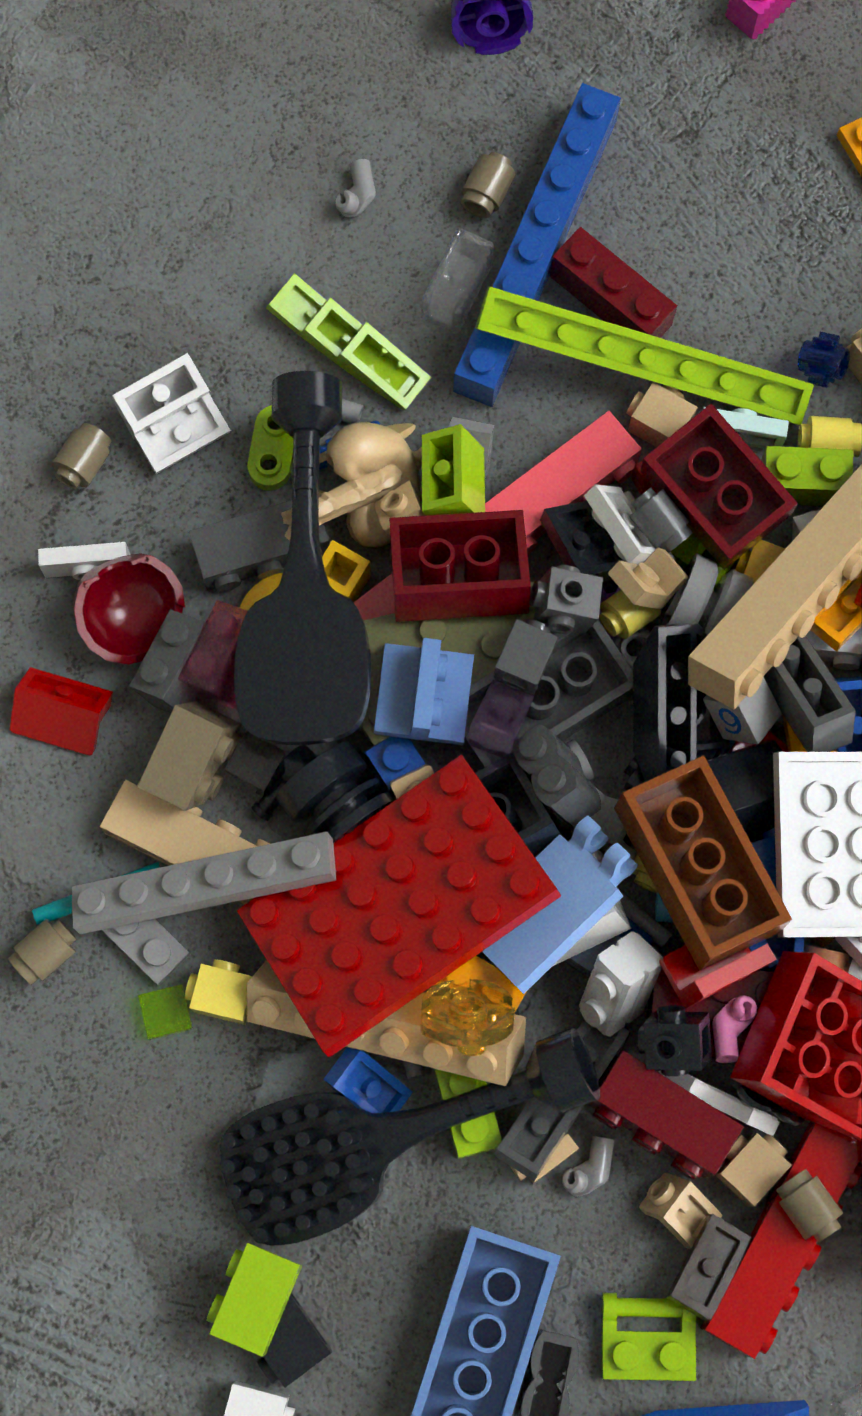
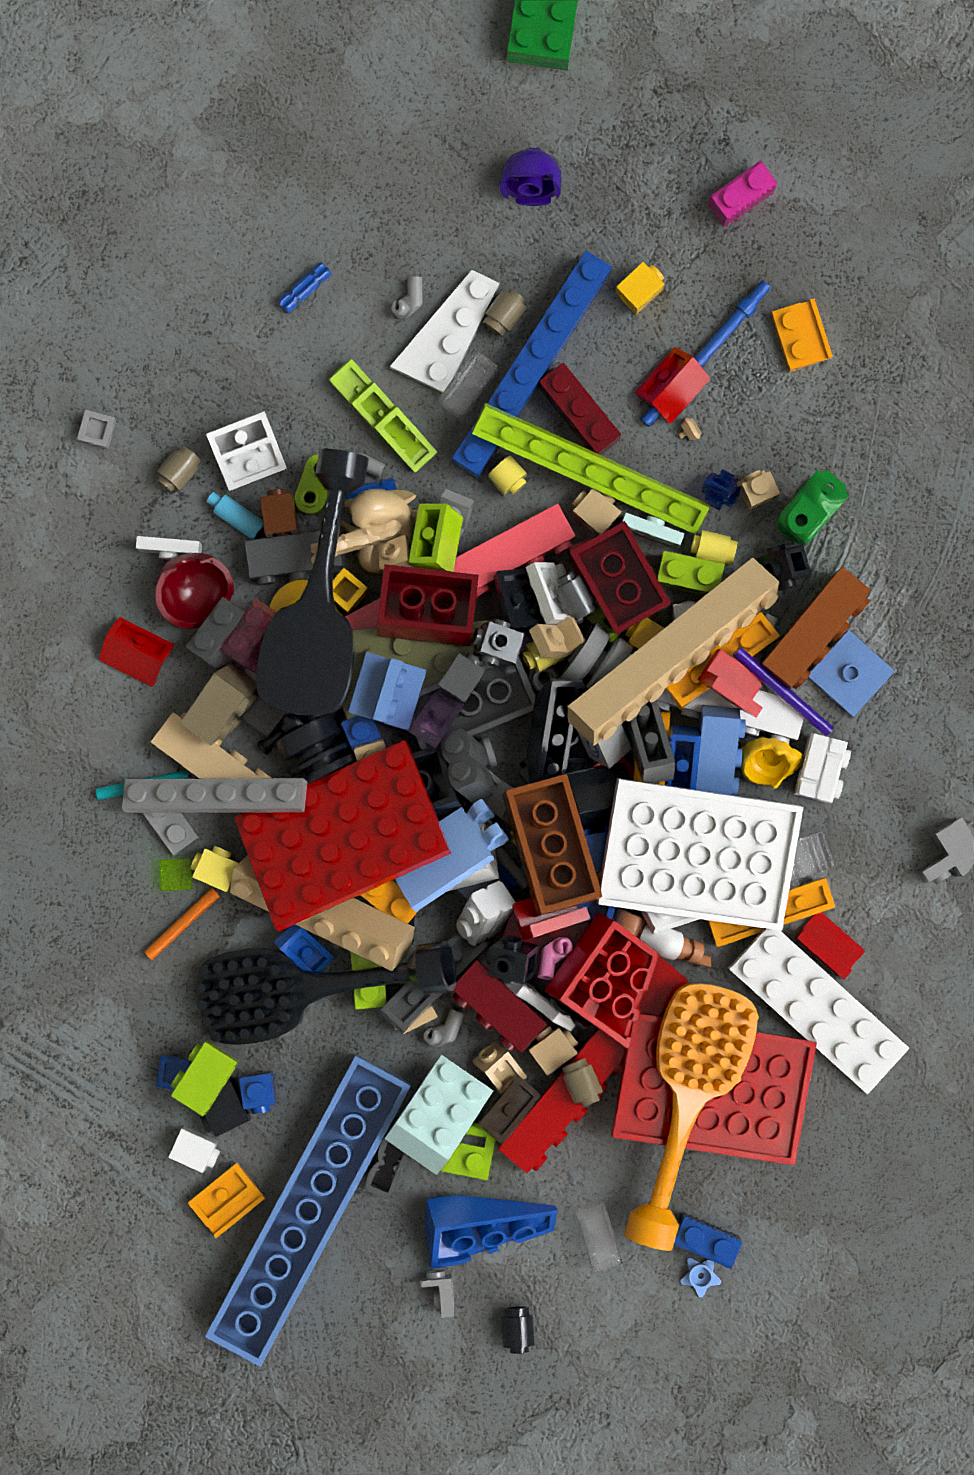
camera: 10 degrees right, 10 degrees up
dark tan brick [8,919,77,985] -> none
clear yellow plate [420,979,515,1056] -> none
none -> orange bar [144,887,220,960]
none -> blue tile [156,1055,192,1090]
none -> medium azure cylinder [206,492,264,540]
none -> blue brick [239,1071,277,1114]
none -> reddish brown brick [260,489,300,538]
none -> blue axle [278,262,331,313]
none -> light aqua brick [385,1055,493,1175]
none -> white wing [390,270,500,395]
none -> light yellow plate [488,455,527,496]
none -> yellow brick [615,262,664,315]
none -> red panel [635,347,710,423]
none -> blue bar [640,280,771,427]
none -> tan rock [678,418,702,440]

